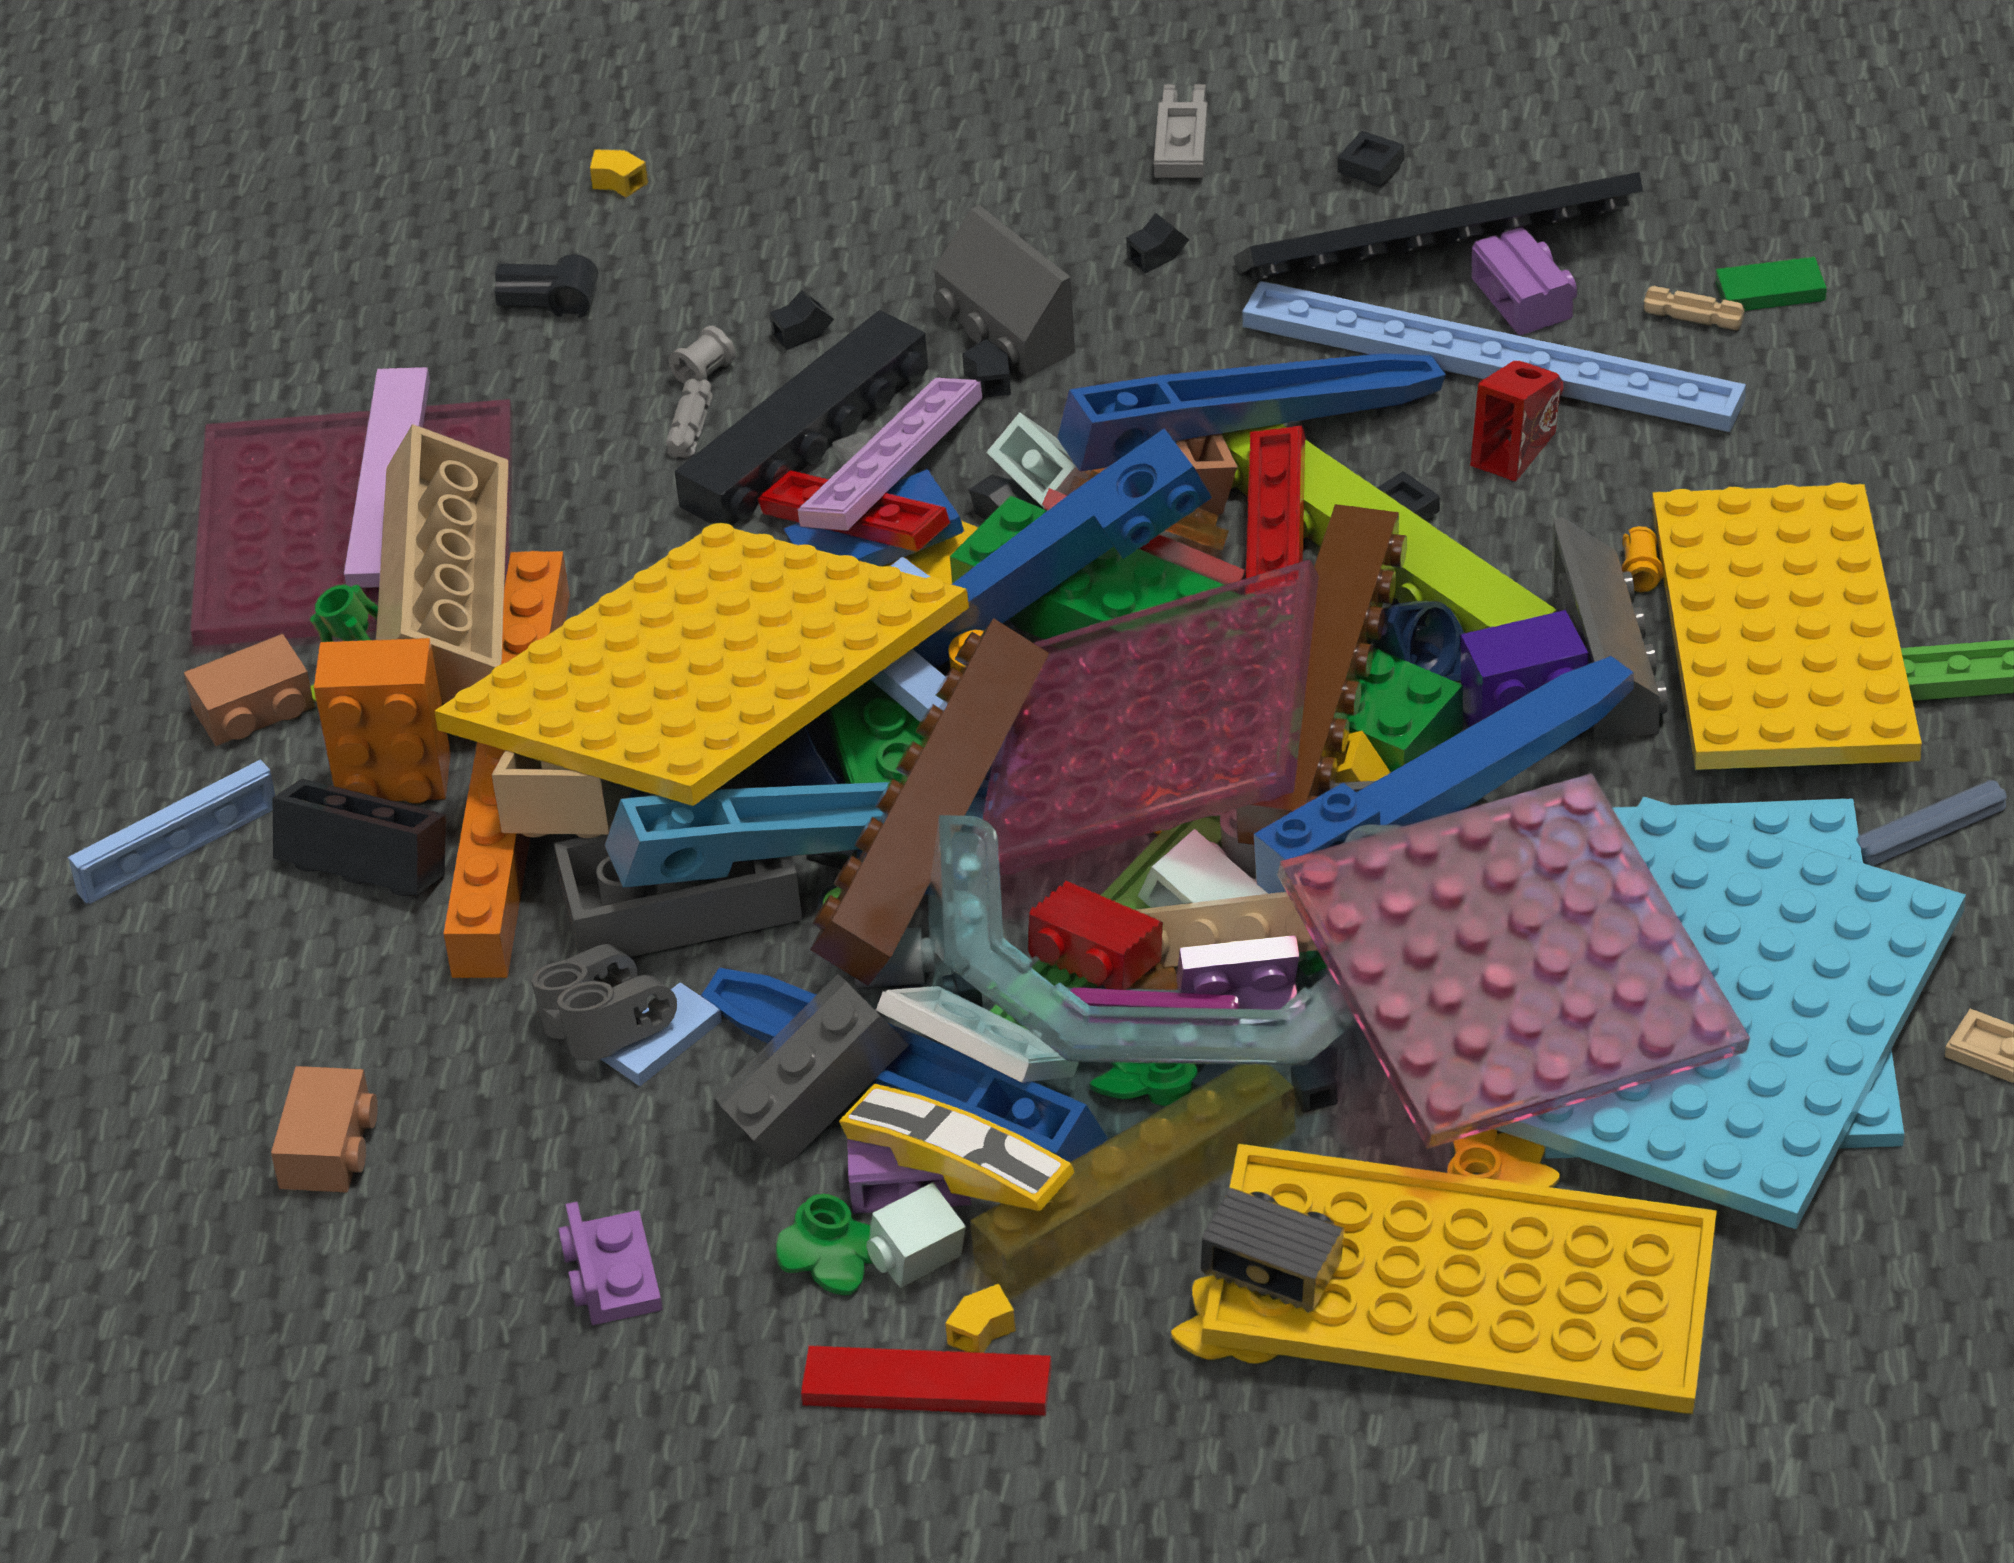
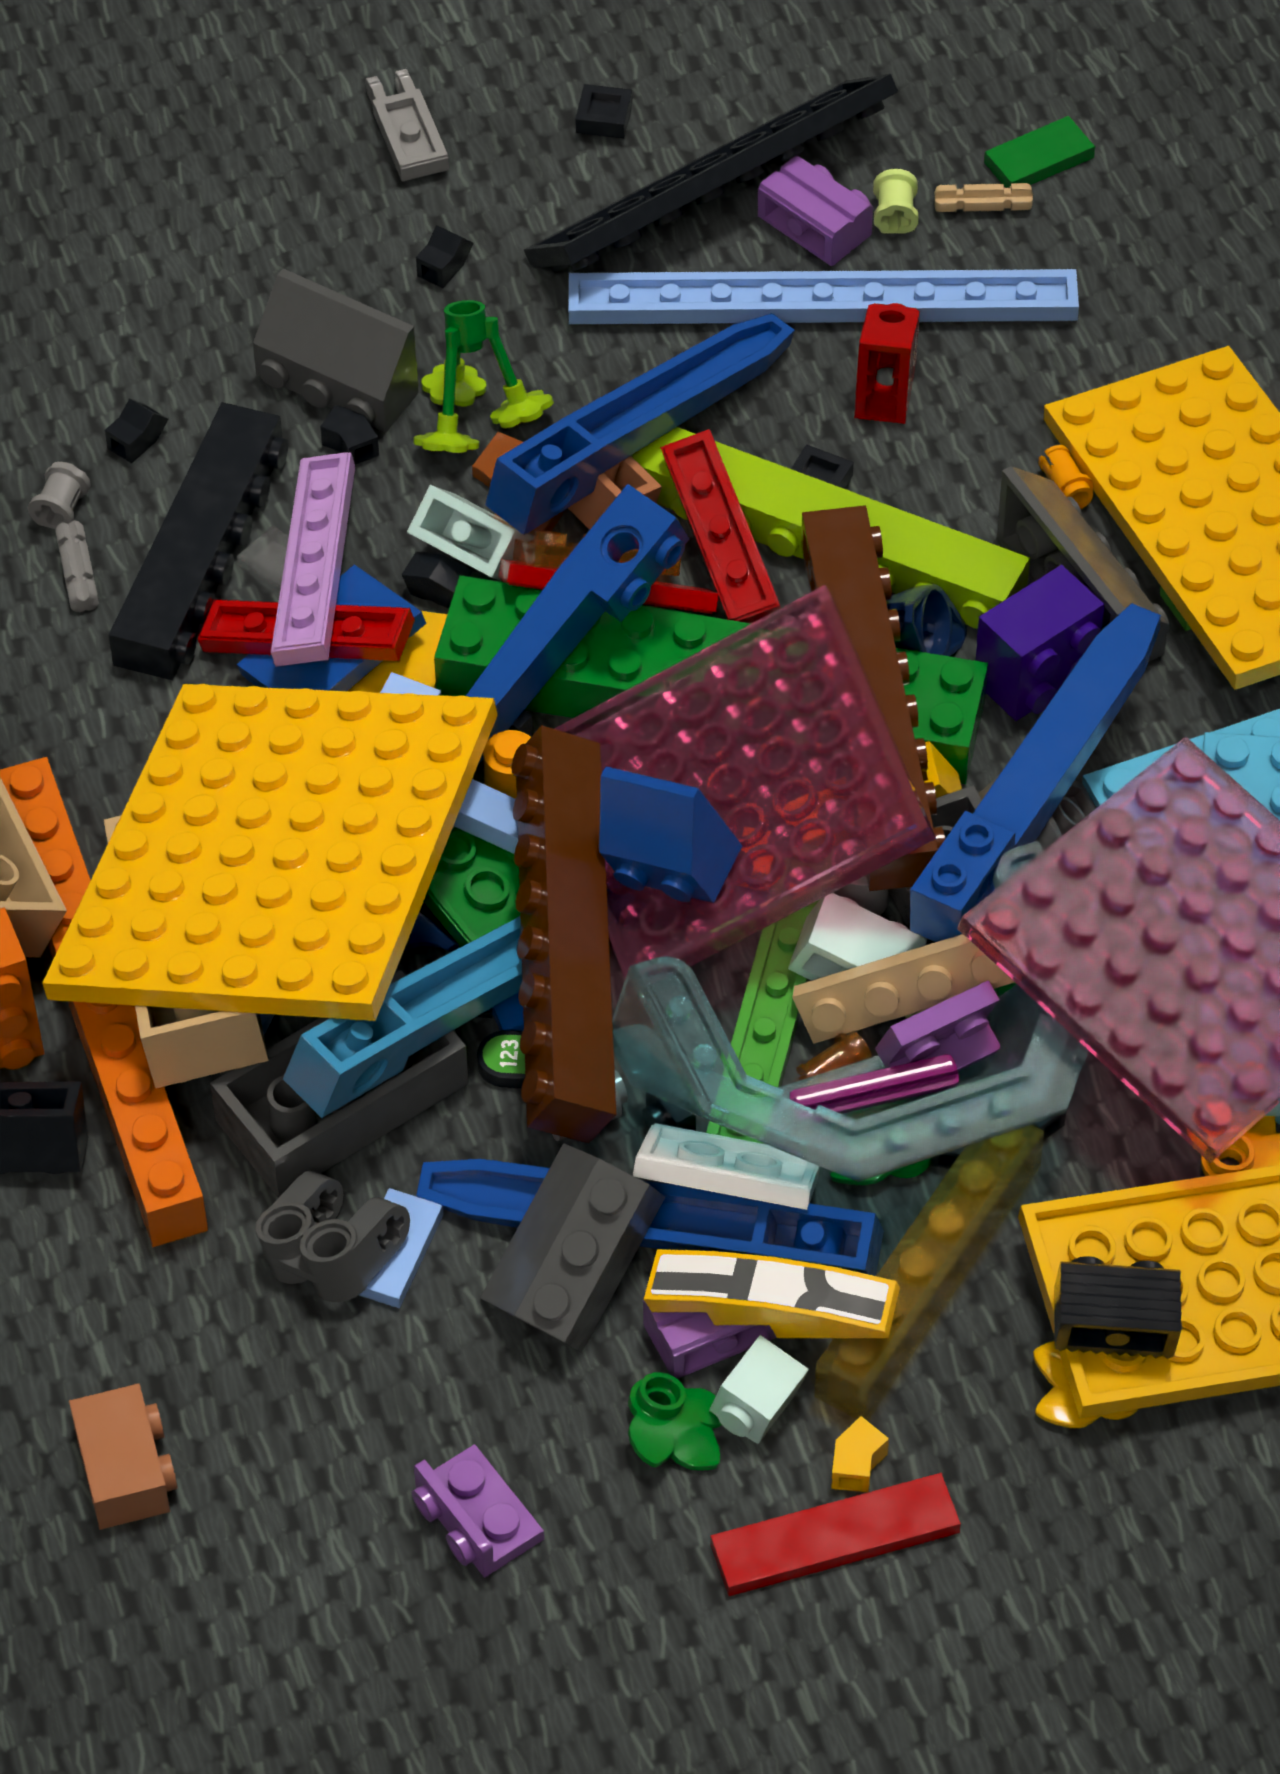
camera: 25 degrees left, 10 degrees up
red brick [1028,880,1163,990] -> none
none -> plant [413,300,554,453]
none -> blue slope [599,766,743,903]
none -> yellowish green bush [873,169,919,233]

